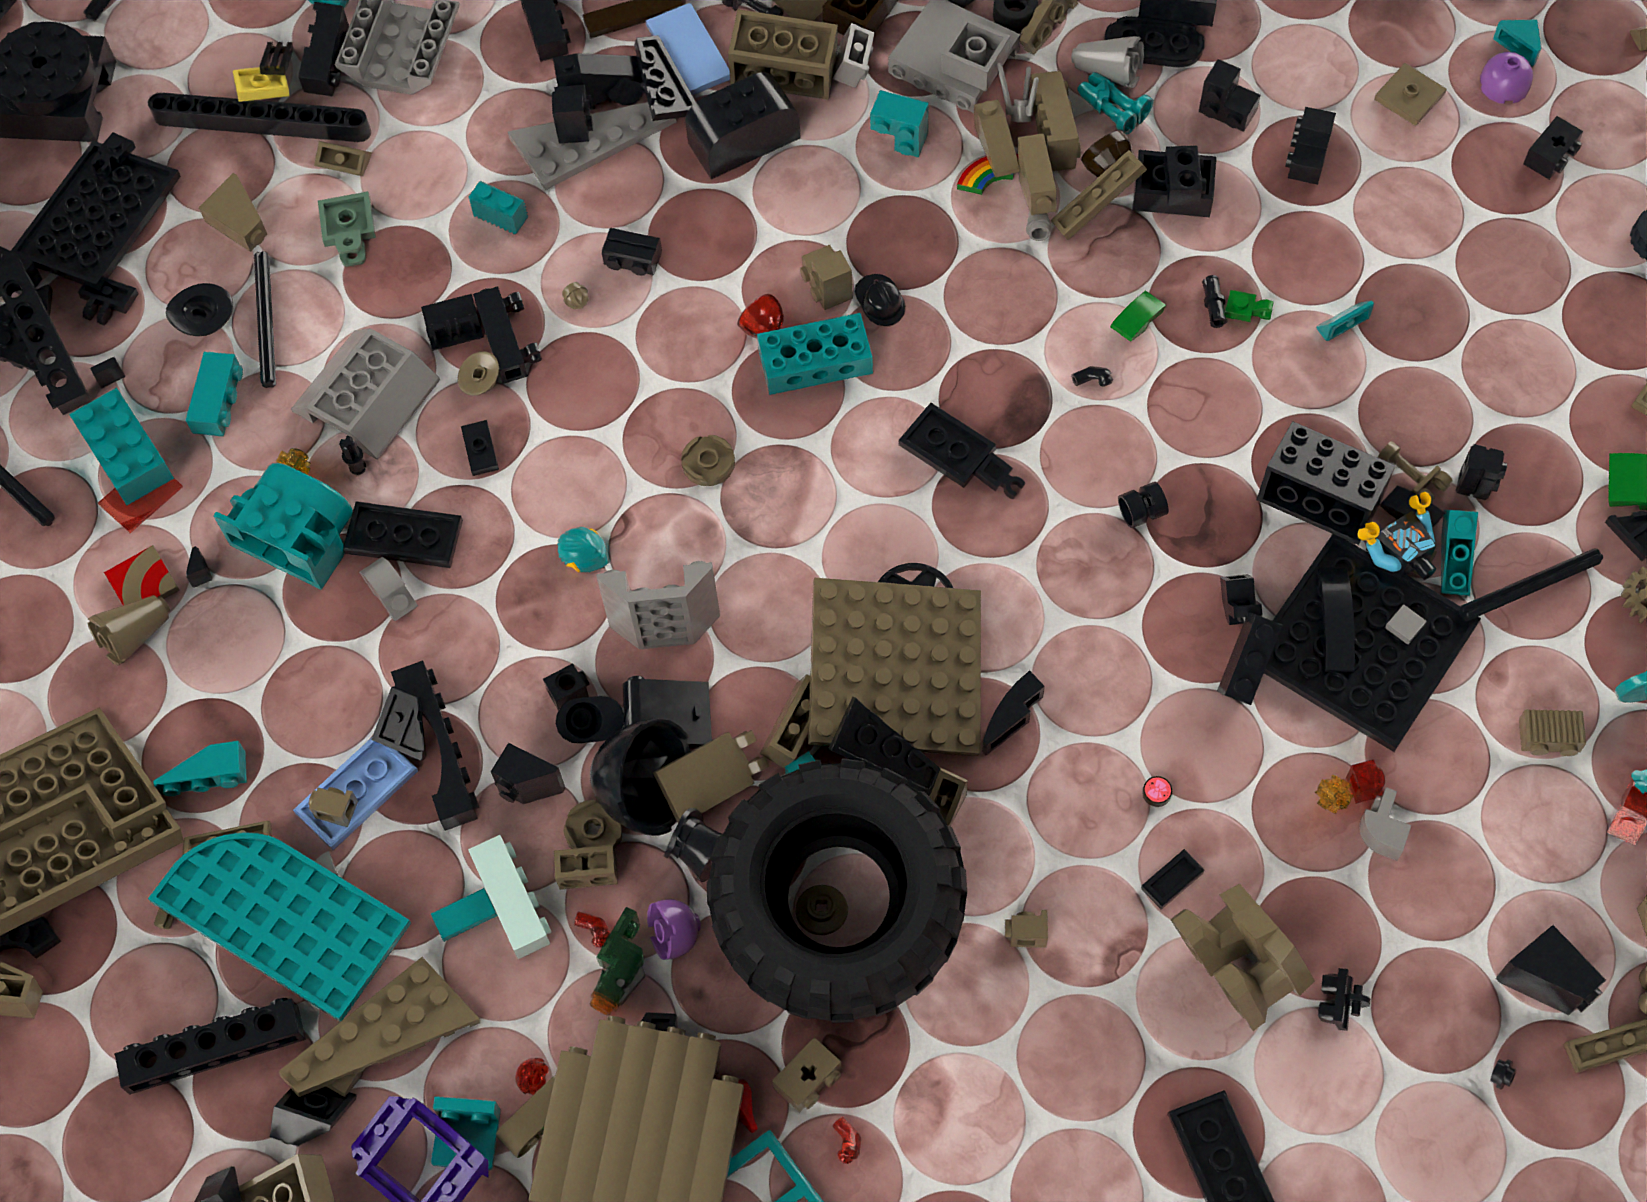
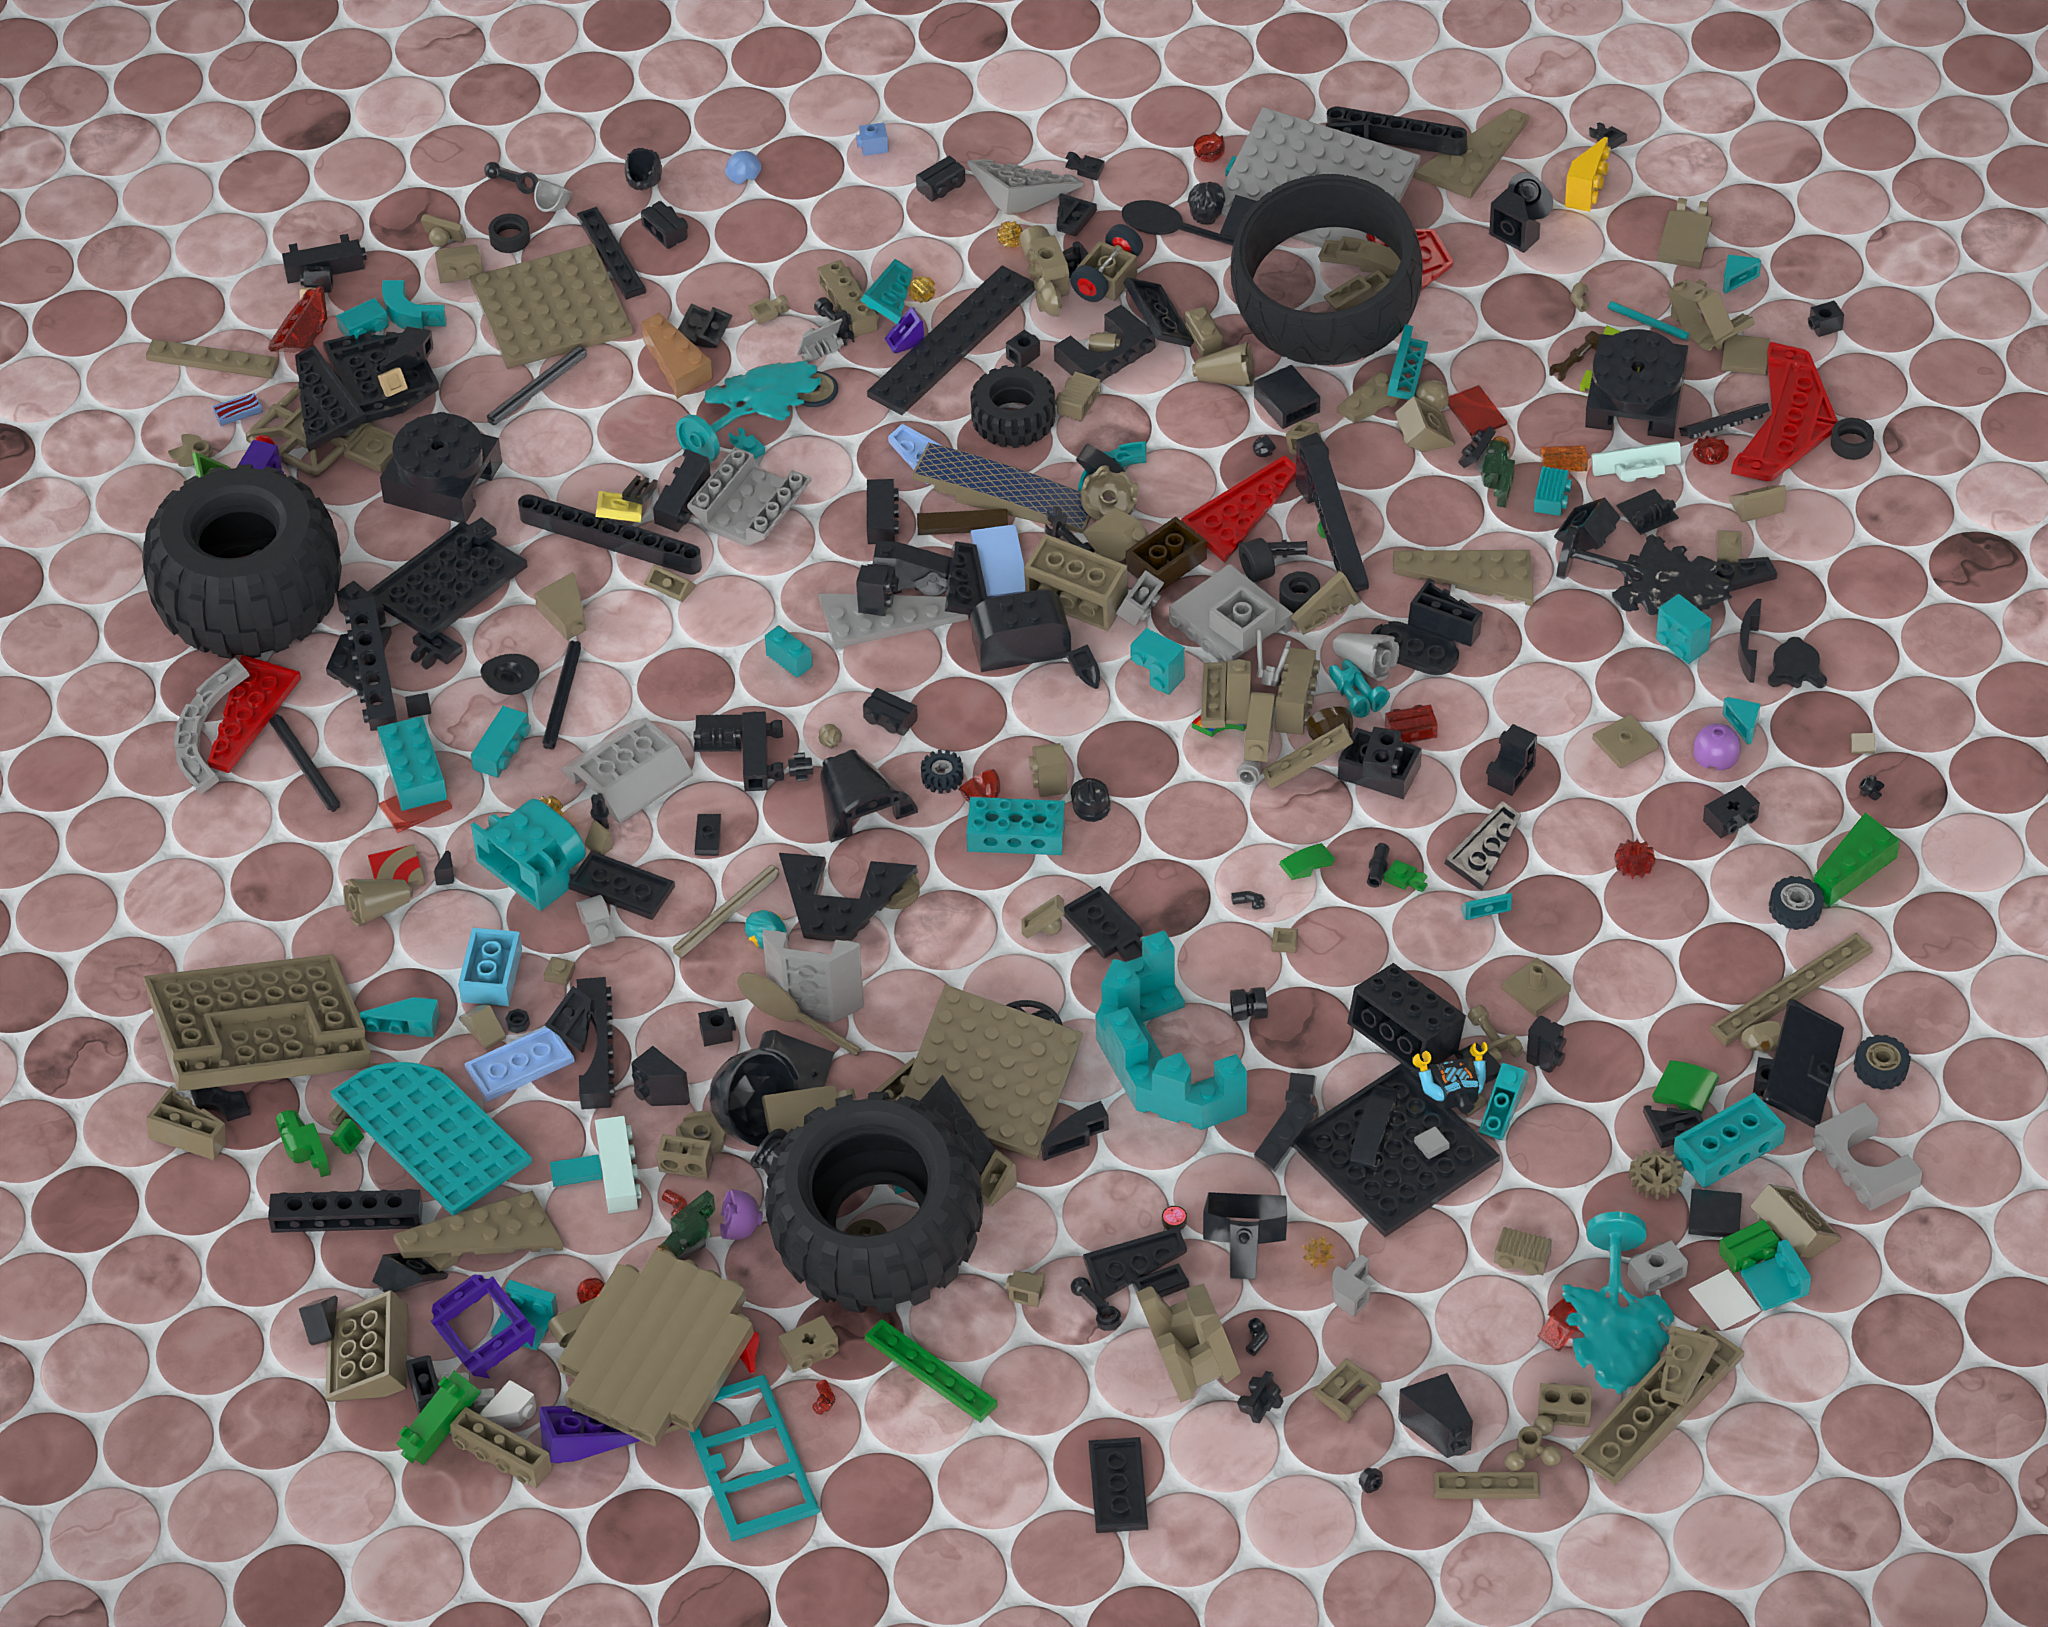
camera: 15 degrees right, 15 degrees down
dark tan brick [309,787,358,828] -> none
sand green plate [318,191,376,267] -> none
dark tan piece [458,351,499,395] -> none
black piece [555,696,625,744] -> none
black brick [1198,59,1261,132] -> none
clear red brick [1346,759,1385,804] -> none
black axle [1458,548,1603,621] -> none
none -> green plate [275,1110,330,1177]
none -> green tile [330,1119,364,1154]
none -> medium azure brick [458,928,522,1006]
none -> dark tan slope [459,1005,506,1050]
none -> black tile [505,1009,530,1034]
none -> dark tan plate [544,957,575,986]
none -> dark tan slope [585,821,612,855]
none -> dark tan axle [673,865,779,958]
none -> dark tan piece [737,972,862,1056]
none -> black wing [779,853,918,941]
none -> black gear [788,752,813,781]
none -> black cone [820,749,918,843]
none -> green plate [865,1319,997,1423]
none -> black bush [921,749,964,794]
none -> dark tan tile [1021,894,1064,939]
none -> black plate [1066,644,1100,689]
none -> black piece [1070,1277,1122,1331]
none -> black wing [1083,1227,1187,1300]
none -> teal brick [1095,930,1247,1130]
none -> dark tan plate [1201,662,1227,729]
none -> black piece [1203,1192,1287,1279]
none -> black arm [1246,1318,1269,1356]
none -> dark tan tile [1272,927,1298,953]
none -> dark tan plate [1313,1358,1382,1422]
none -> clear red brick [1385,704,1438,743]
none -> wing [1444,801,1521,891]
none -> dark tan tile [1502,957,1571,1017]
none -> clear red gear [1614,838,1656,879]

